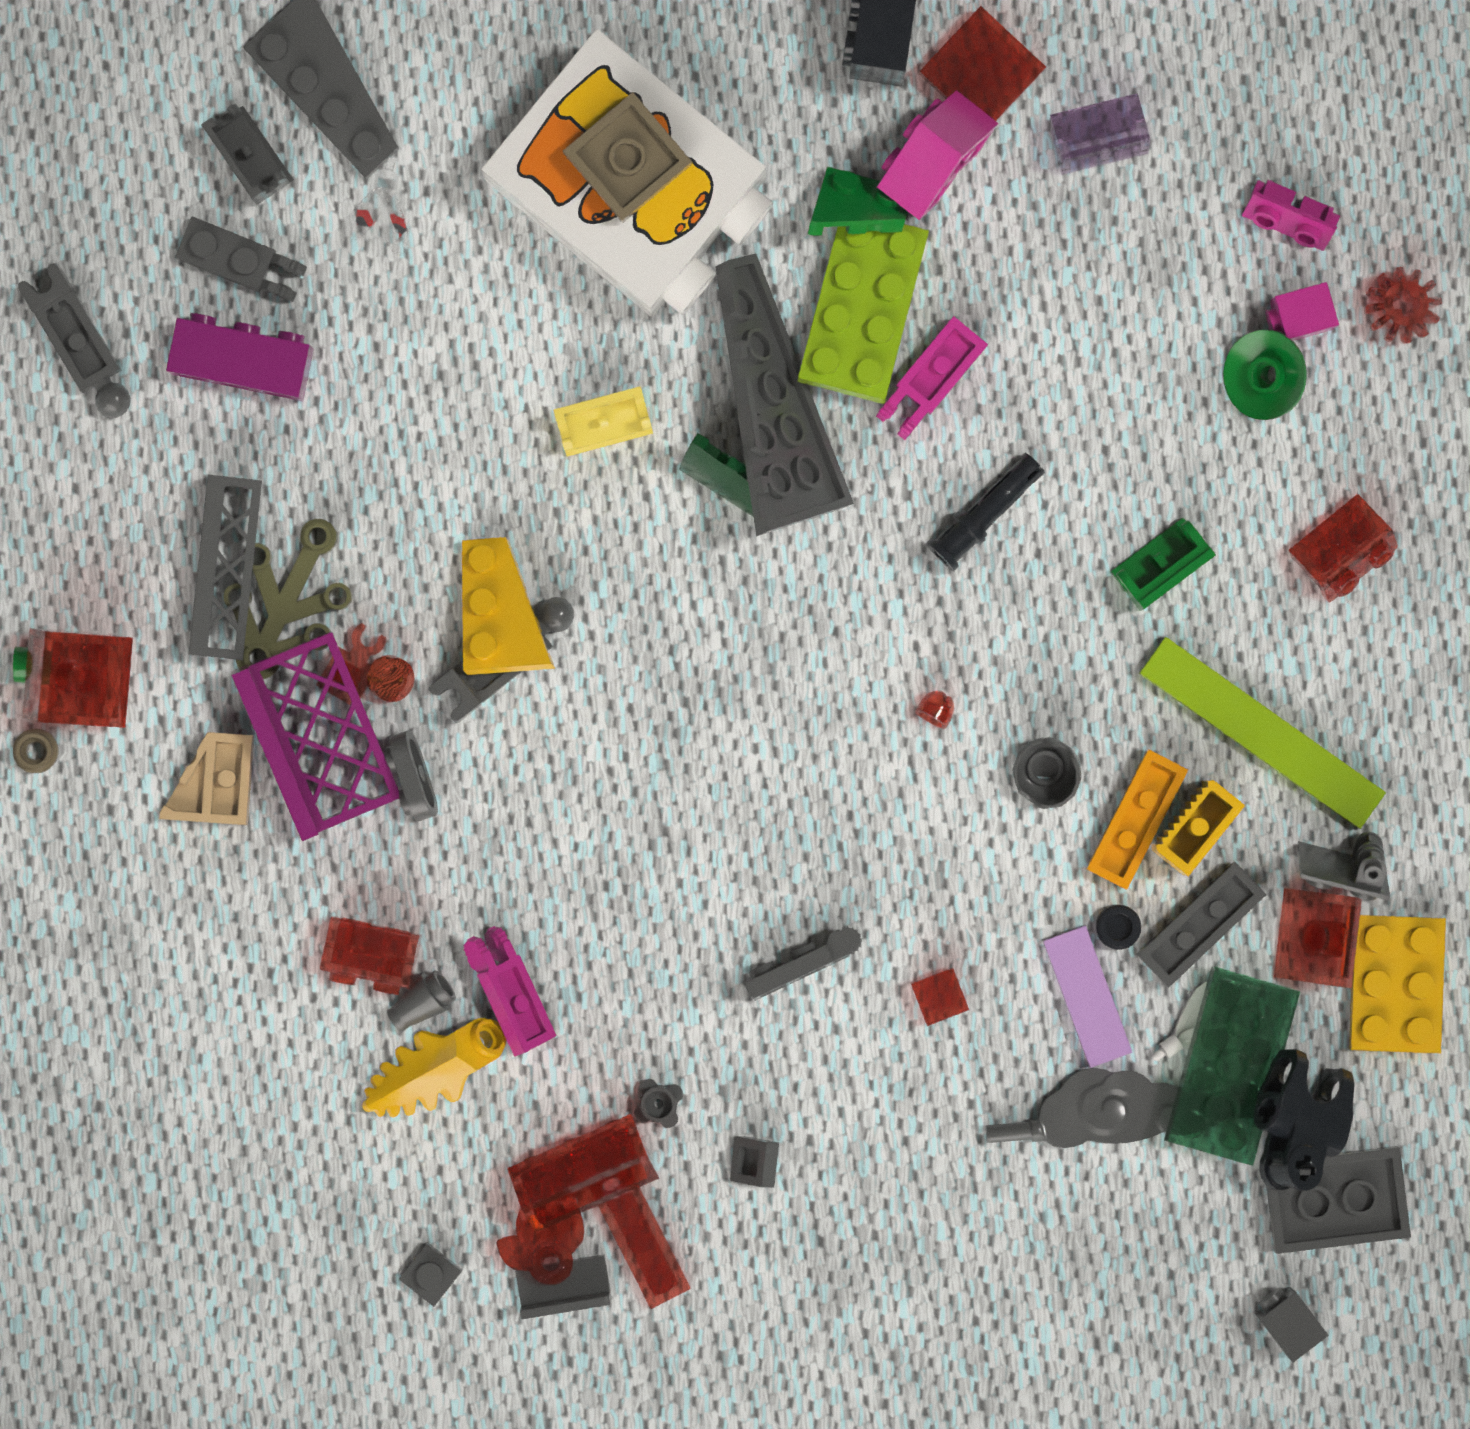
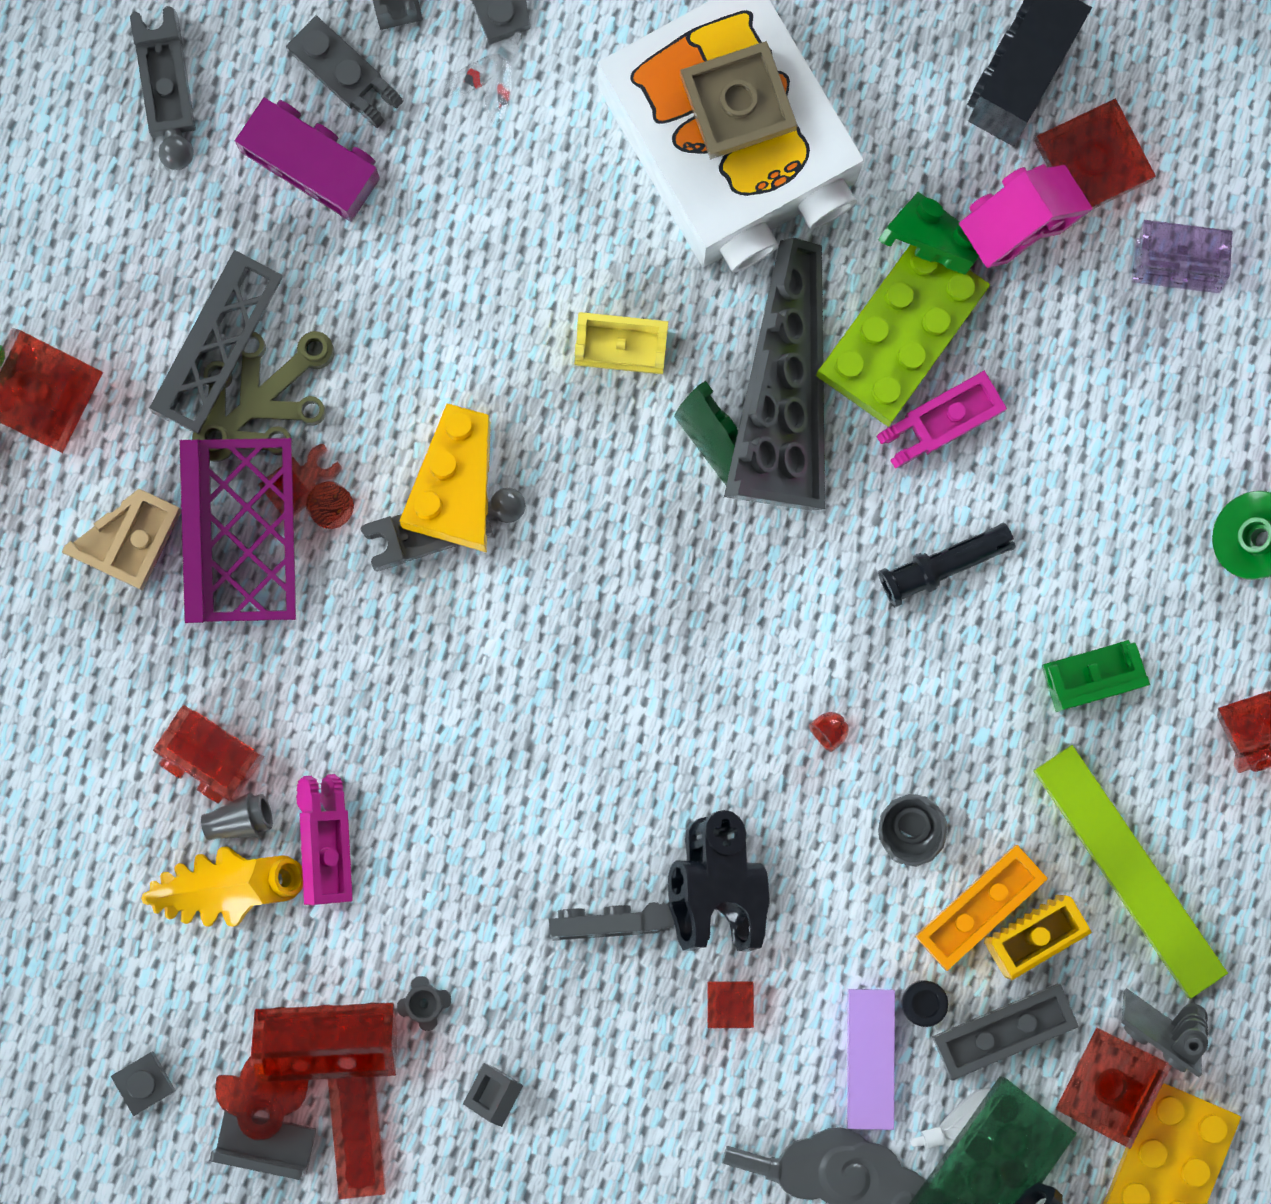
camera: 15 degrees right, 5 degrees down
dark grey plate [385,730,438,821] -> none
none -> black piece [668,810,770,952]

